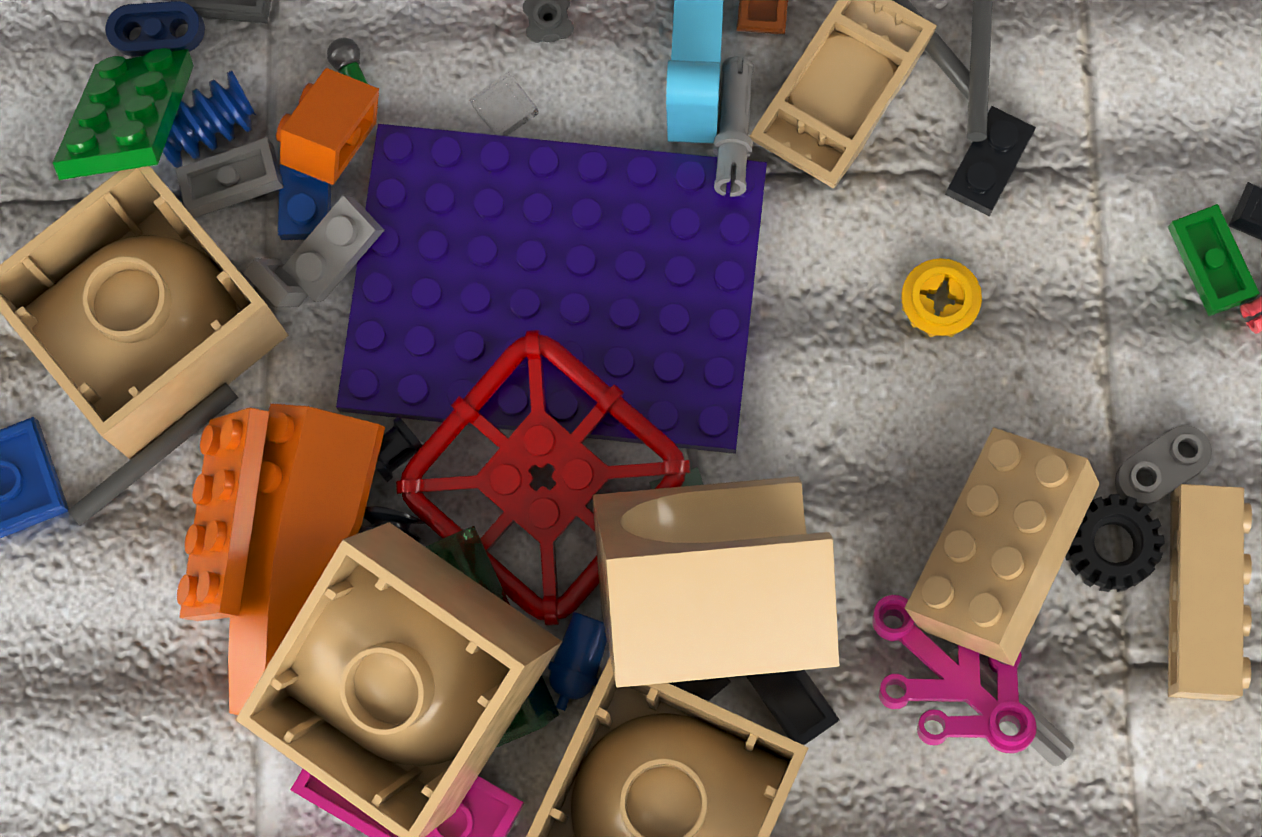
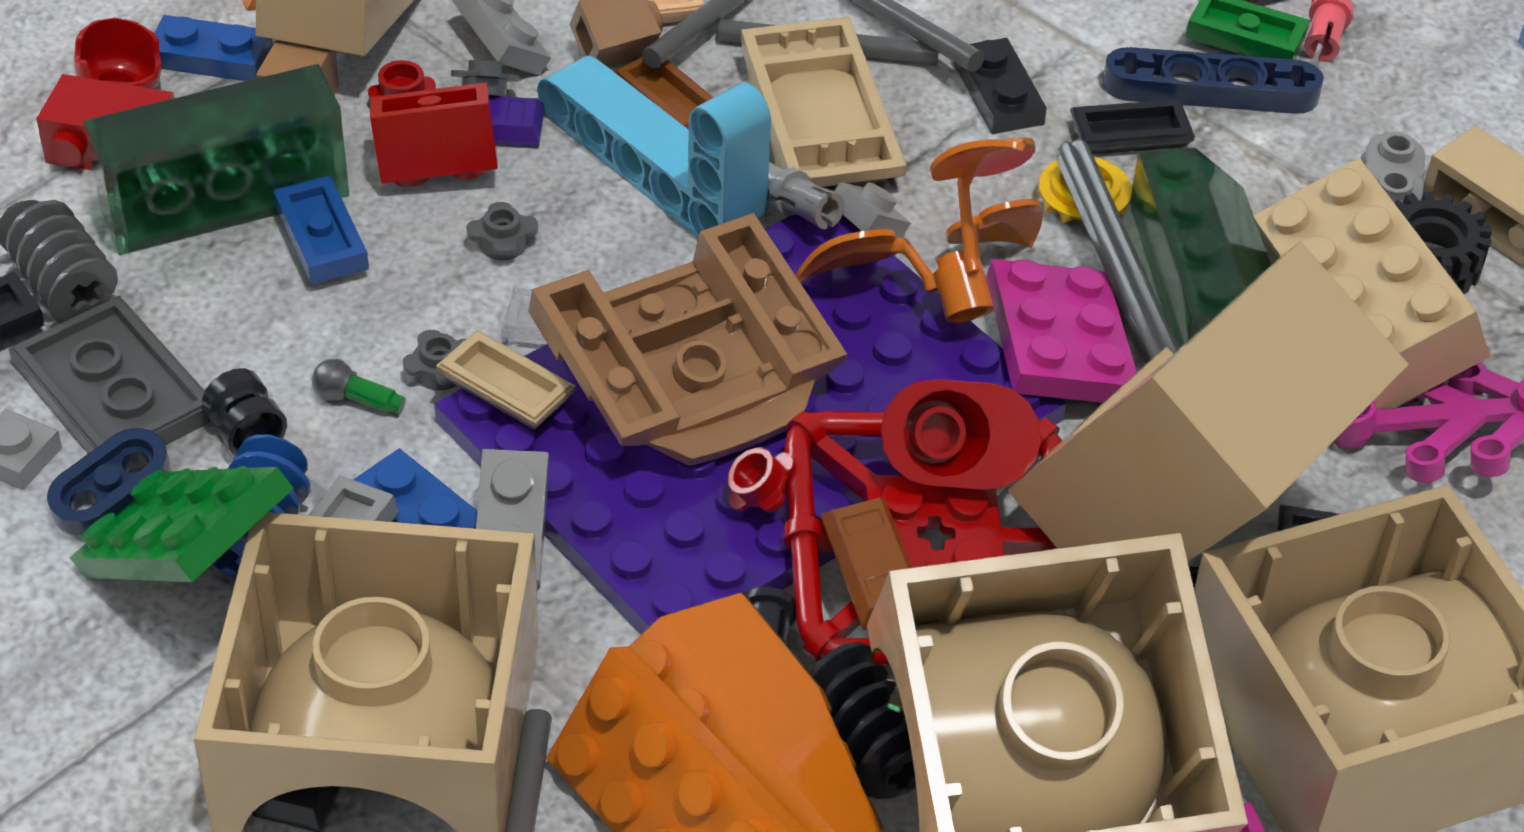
camera: 55 degrees left, 30 degrees down
orange brick [276,68,379,185] -> none
none -> black wheel [202,368,288,456]
none -> dark grey plate [403,330,466,391]
none -> tan tile [436,330,576,430]
none -> medium nougat slope [528,213,847,466]
none -> red plate [728,447,796,513]
none -> orange plant [795,137,1043,323]
none -> dark orange tile [821,498,912,630]
none -> light grey plate [834,182,911,238]
none -> red piece [880,379,1041,490]
none -> dark pink plate [986,259,1137,403]
none -> dark grey axle [1056,139,1179,364]
none -> black tile [1070,99,1195,154]
none -> dark blue beam [1102,47,1324,114]
none -> clear green slope [1129,147,1271,349]

